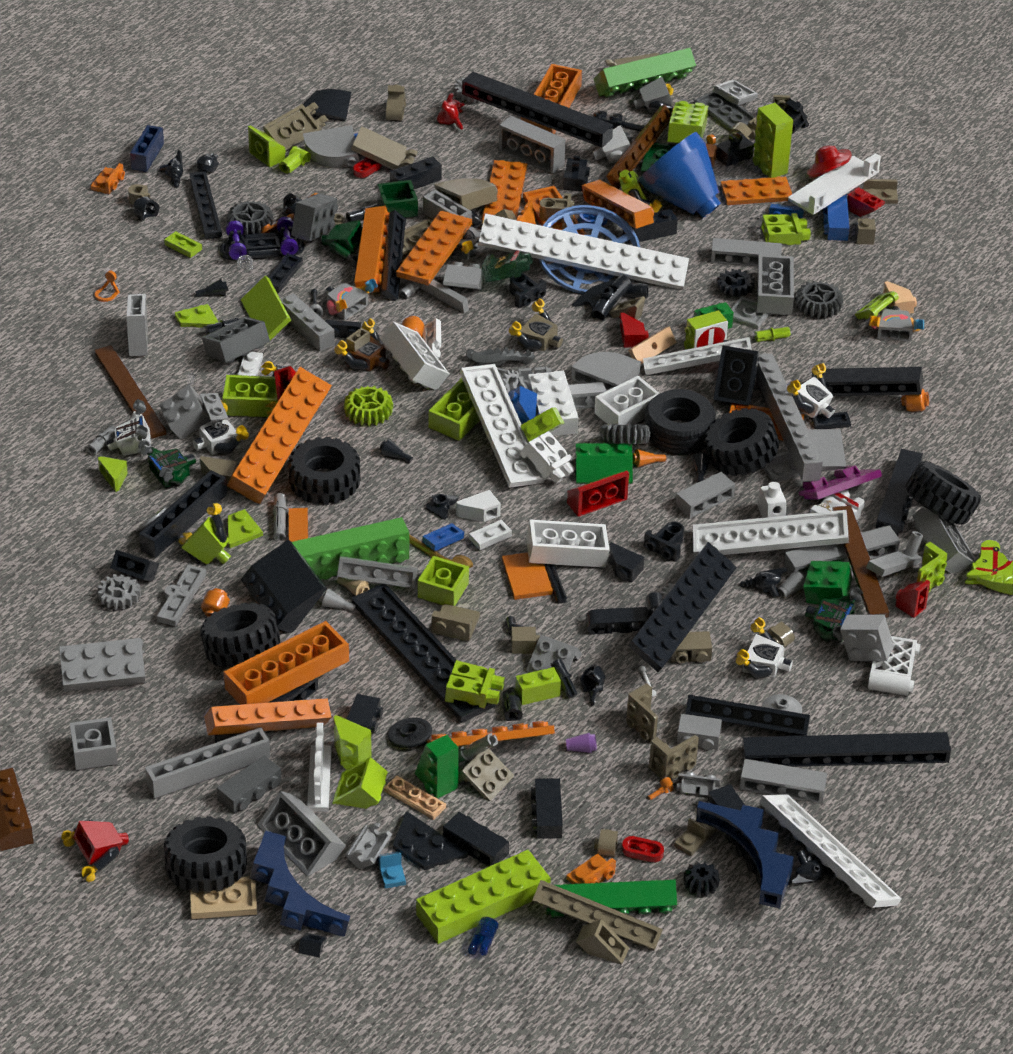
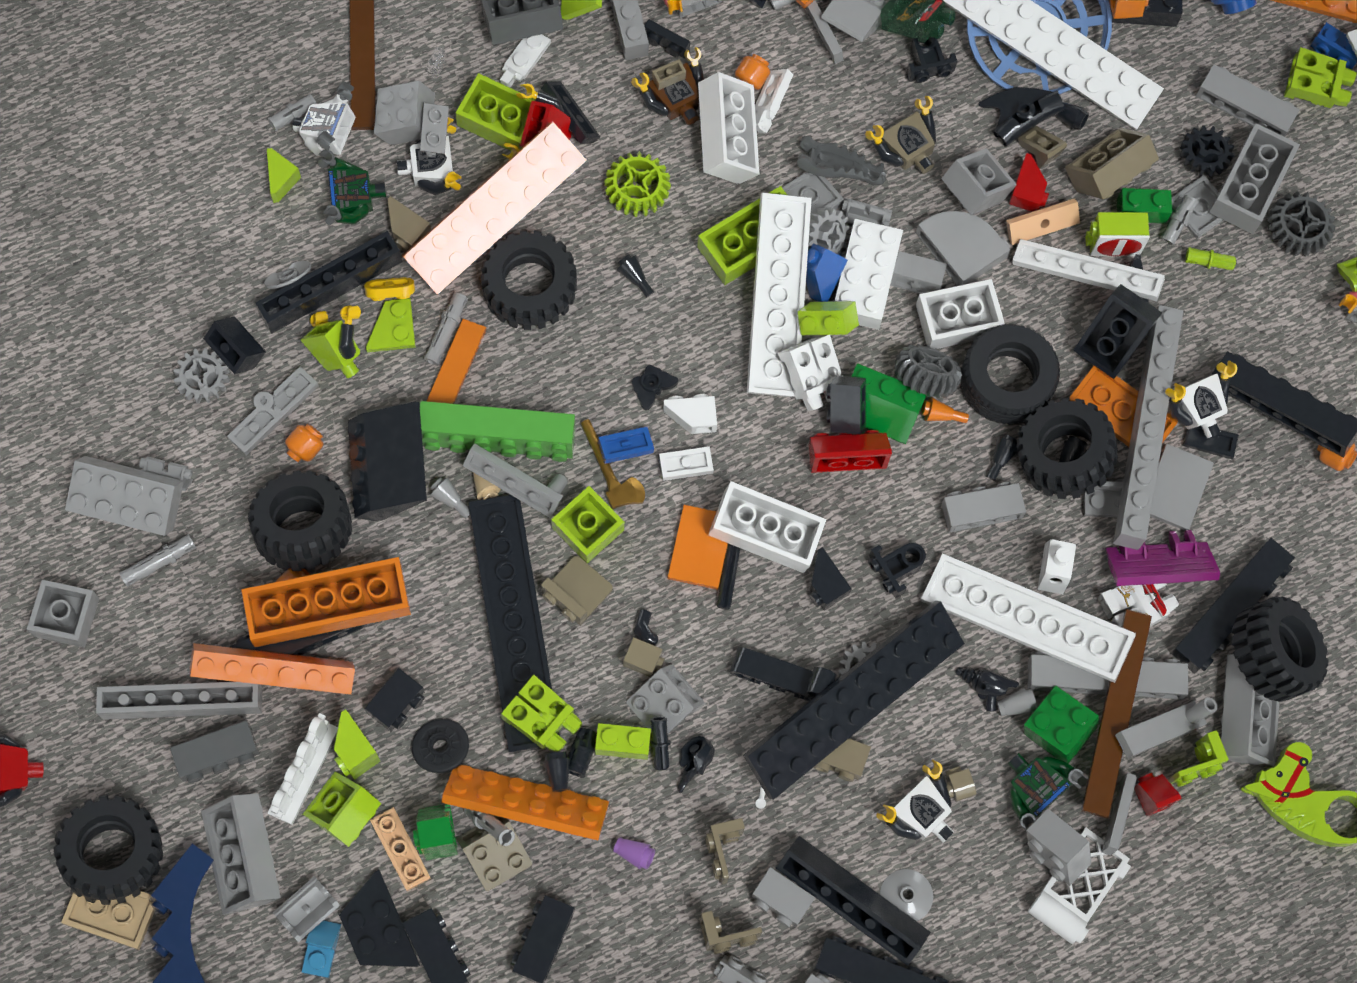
camera: 20 degrees right, 30 degrees up
orange hand [648,777,673,800] -> none
none -> light grey pin [119,534,197,587]
none -> yellow plate [364,277,415,301]
none -> black cone [543,752,570,792]
none -> black brick [827,376,866,434]
none -> light grey brick [941,148,1017,215]
none -> dark tan brick [1065,127,1159,199]
none -> light grey tile [1102,773,1137,856]
none -> light grey pin [1160,195,1199,245]

